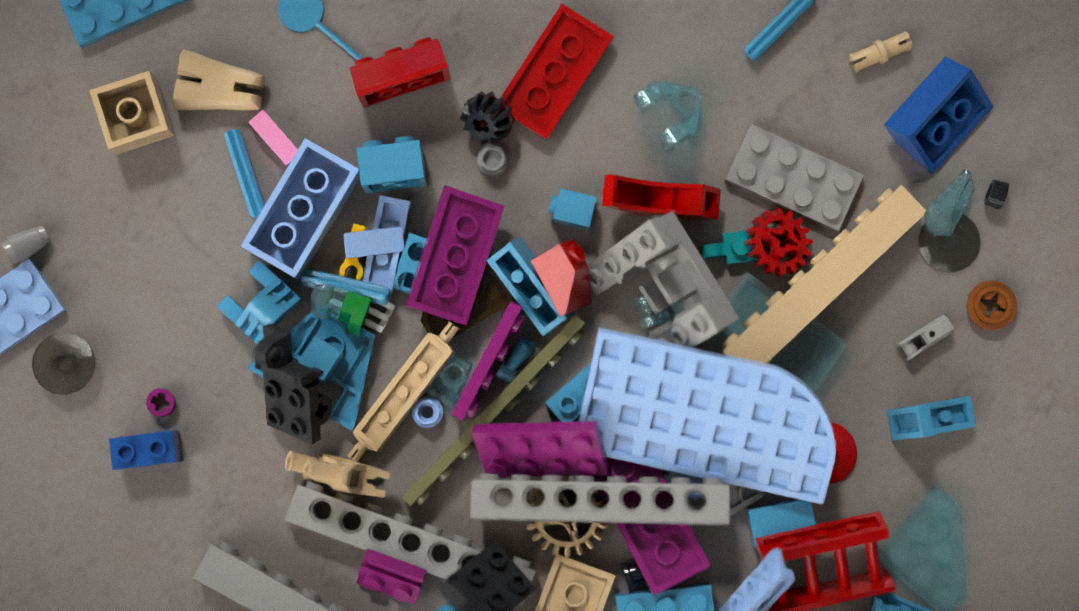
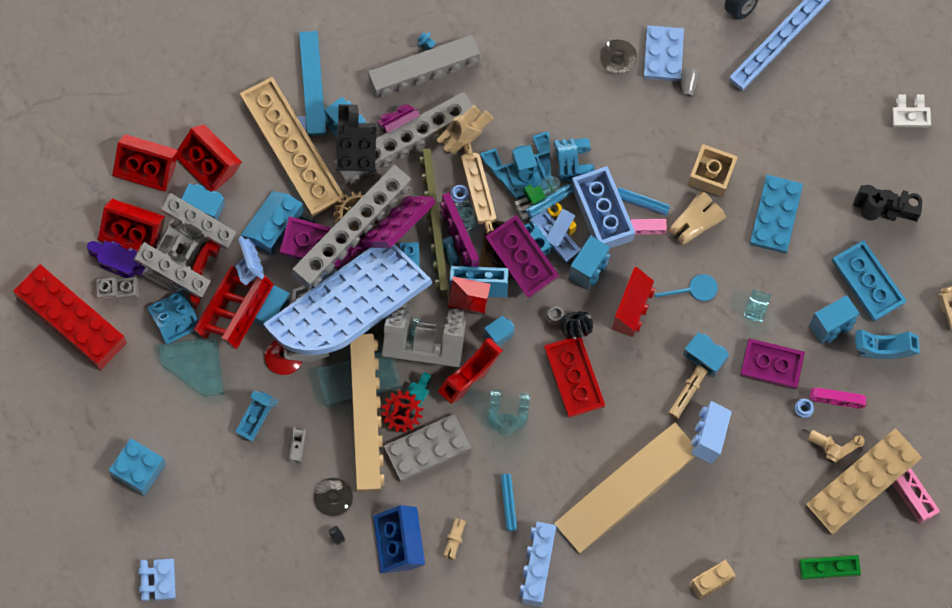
camera: 125 degrees right, 15 degrees down
blue brick [109,430,183,470] -> none
magenta bush [146,388,176,417] -> none
black plate [254,324,332,444] -> none
clear light blue slope [924,169,974,237] -> none
dark orange gear [966,280,1017,330] -> none

